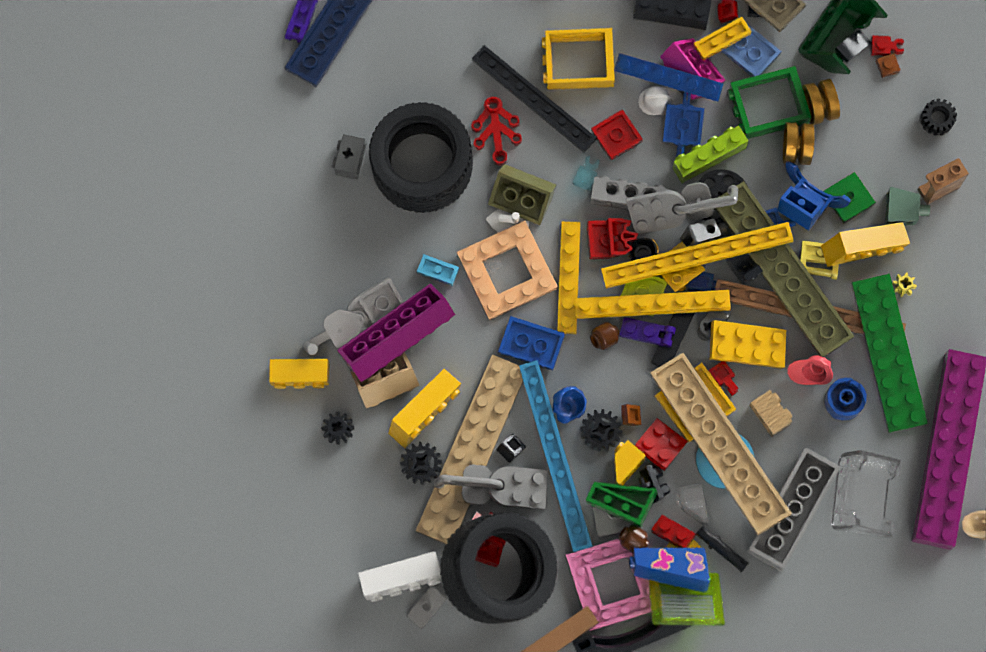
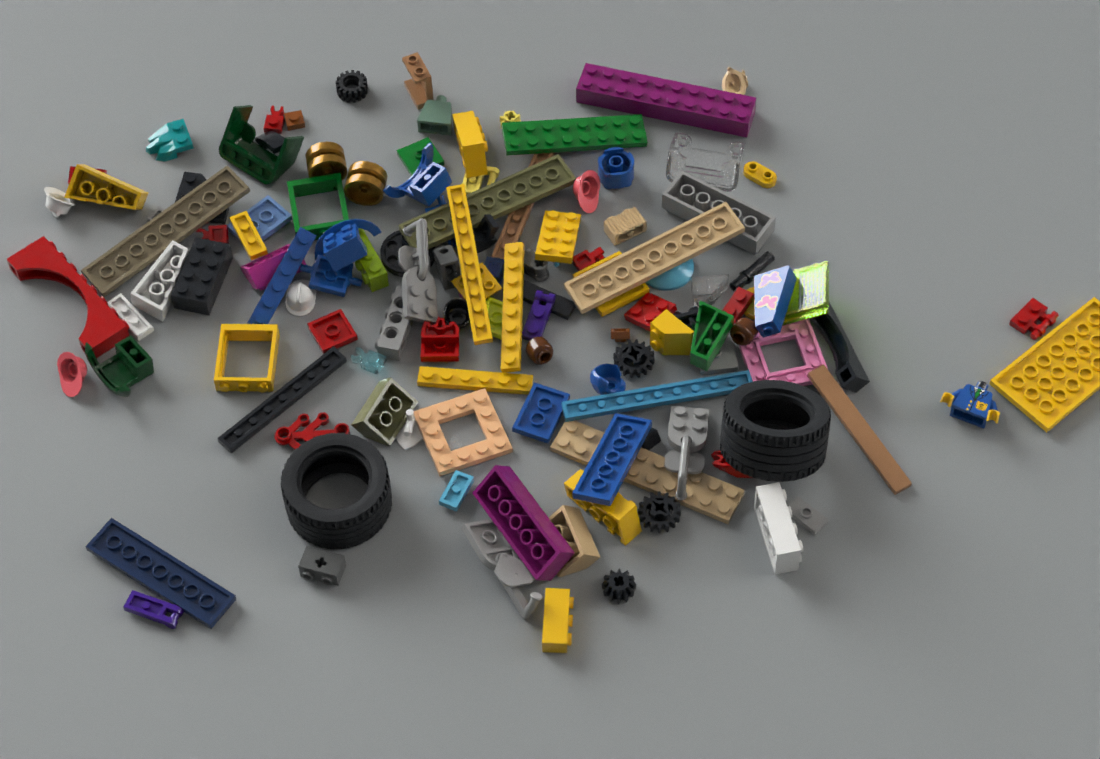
camera: 90 degrees left, 20 degrees down
none -> blue piece [314,219,382,272]
none -> blue plate [572,413,652,506]
none -> yellow plate [743,161,777,188]

